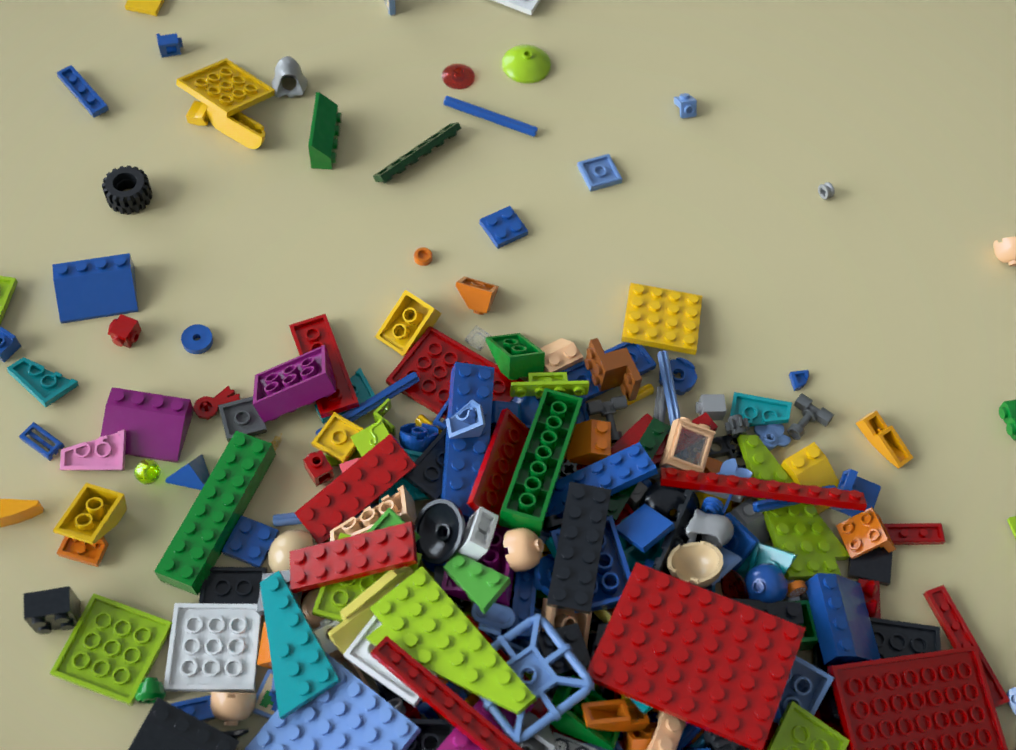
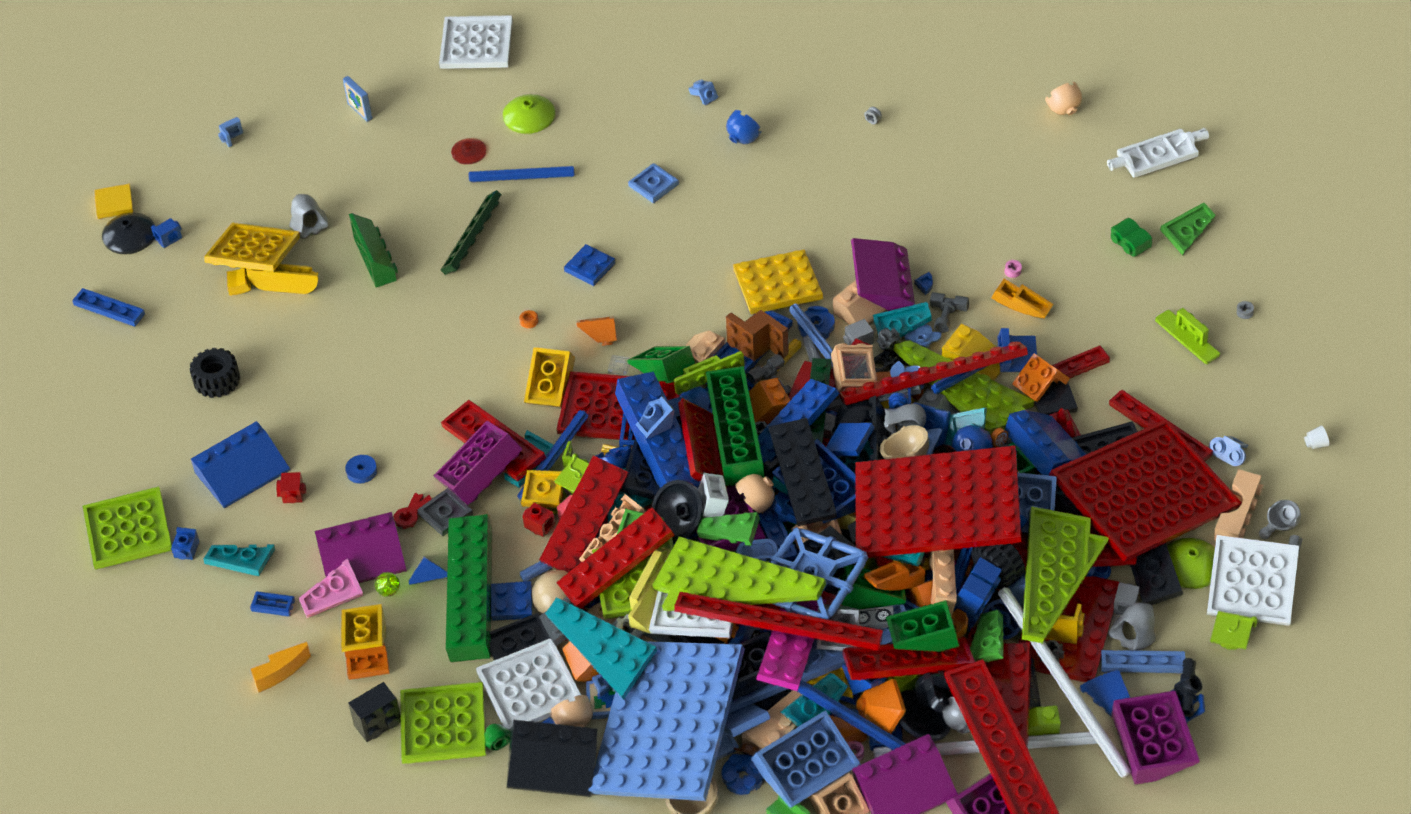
camera: 15 degrees left, 10 degrees down
none -> black dish [102,212,155,254]
none -> blue cylinder [726,110,762,144]
none -> light nougat slope [833,280,886,325]
none -> magenta slope [851,238,915,311]
none -> bright pink bush [1005,260,1022,278]

